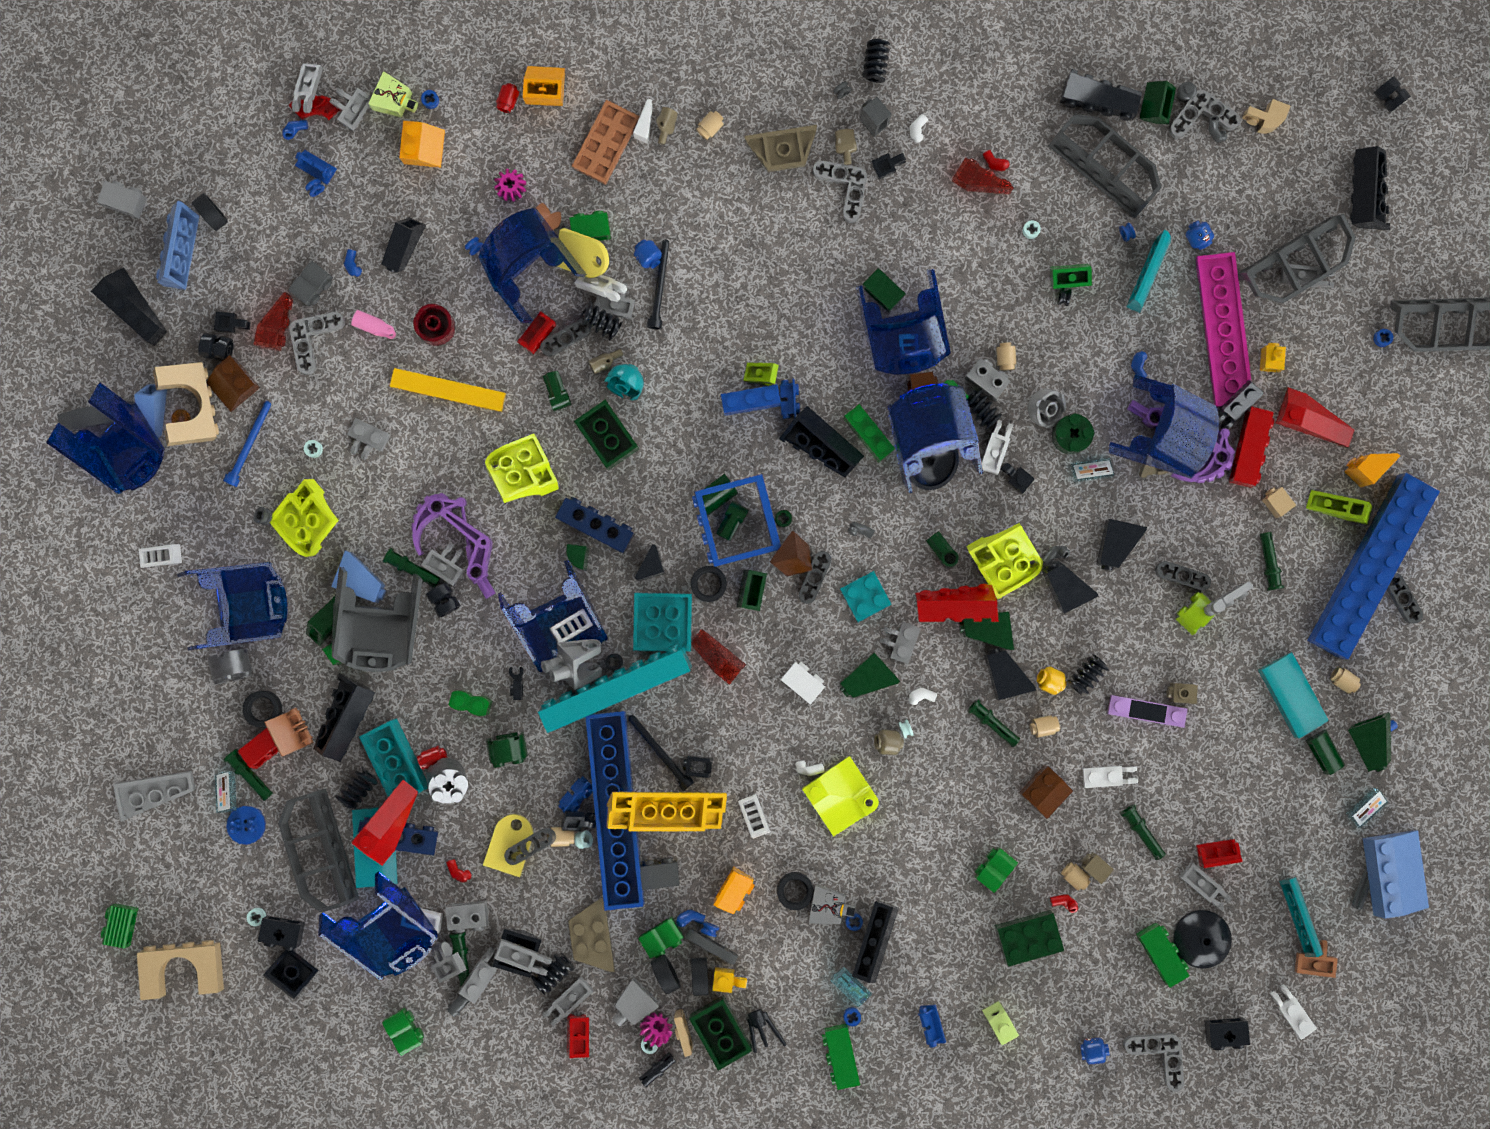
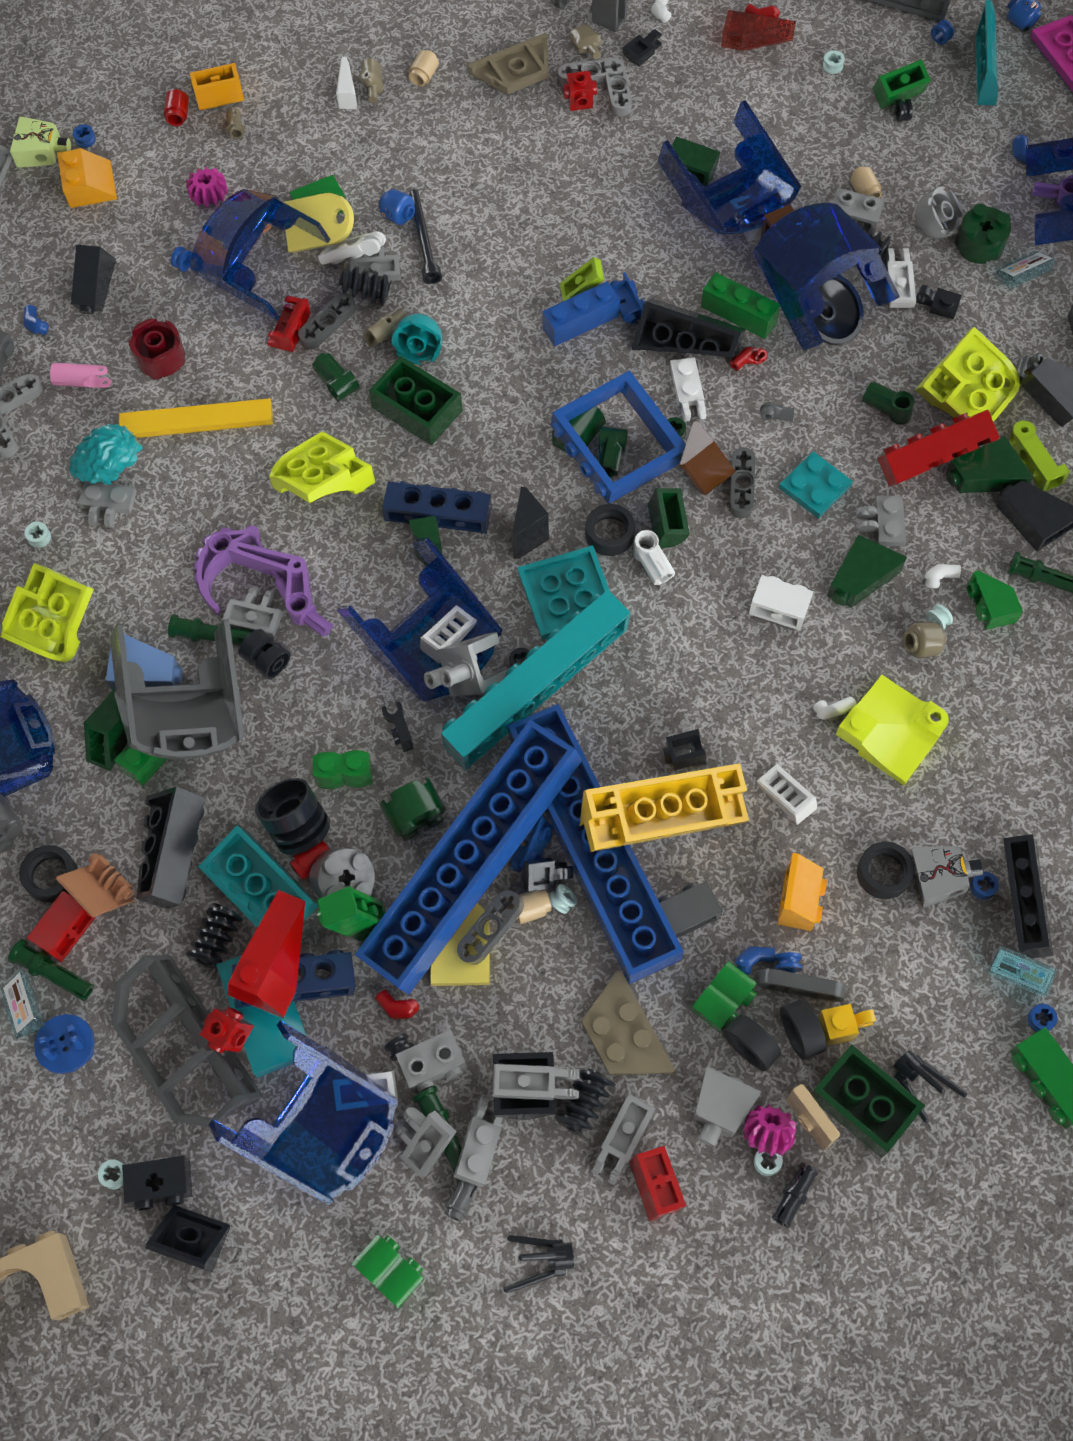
camera: 15 degrees left, 20 degrees down
nougat plate [572,100,640,185] -> none
black piece [628,715,695,792] -> none
clear red slope [691,629,746,685] -> none
none -> teal hair [69,424,143,485]
none -> red brick [200,1007,254,1053]
none -> dark tan pin [226,109,245,139]
none -> black wheel [255,778,330,855]
none -> green brick [317,886,386,941]
none -> blue brick [354,720,582,995]
none -> black bush [384,1033,414,1061]
none -> black plant [504,1235,574,1293]
none -> red brick [563,71,597,111]
none -> white piece [633,530,675,585]
none -> white hinge [670,357,706,422]
none -> red arm [729,347,768,371]
none -> green slope [967,570,1023,630]
none -> lime leg [1009,420,1070,492]

